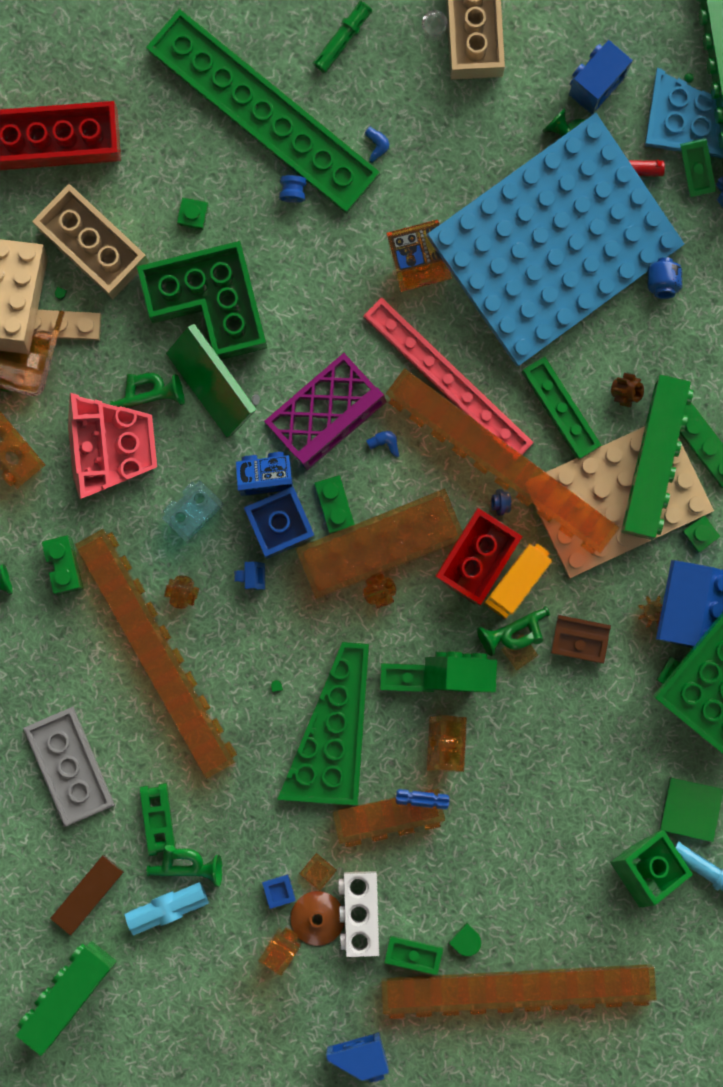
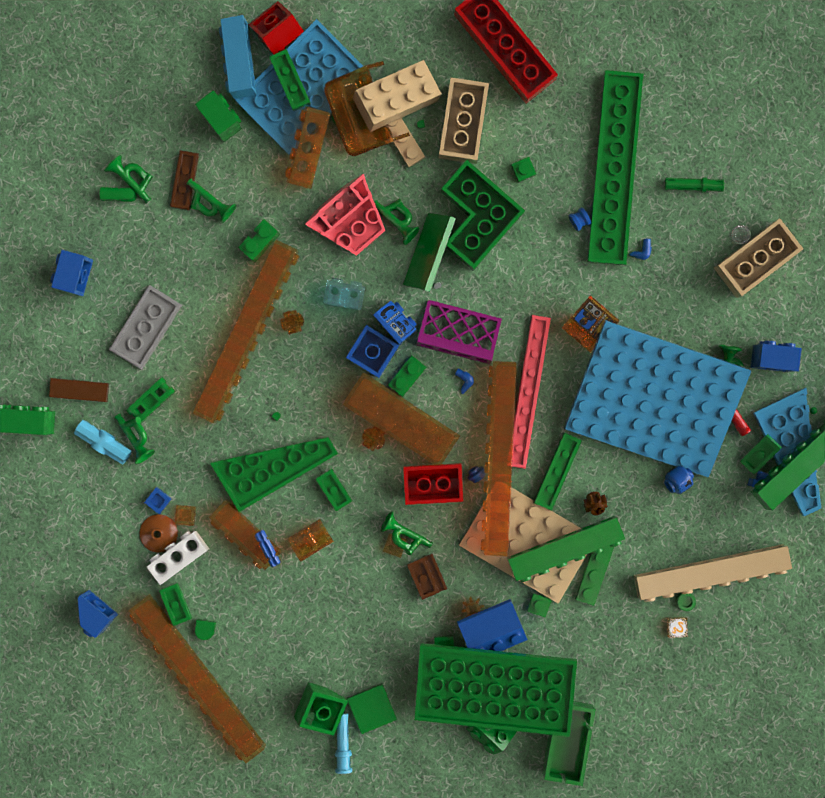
camera: 55 degrees right, 5 degrees up
blue tile [234,561,265,590] -> none
clear orange brick [258,927,301,976] -> none
green brick [424,651,497,693] -> none
light orange arch [483,544,552,620] -> none

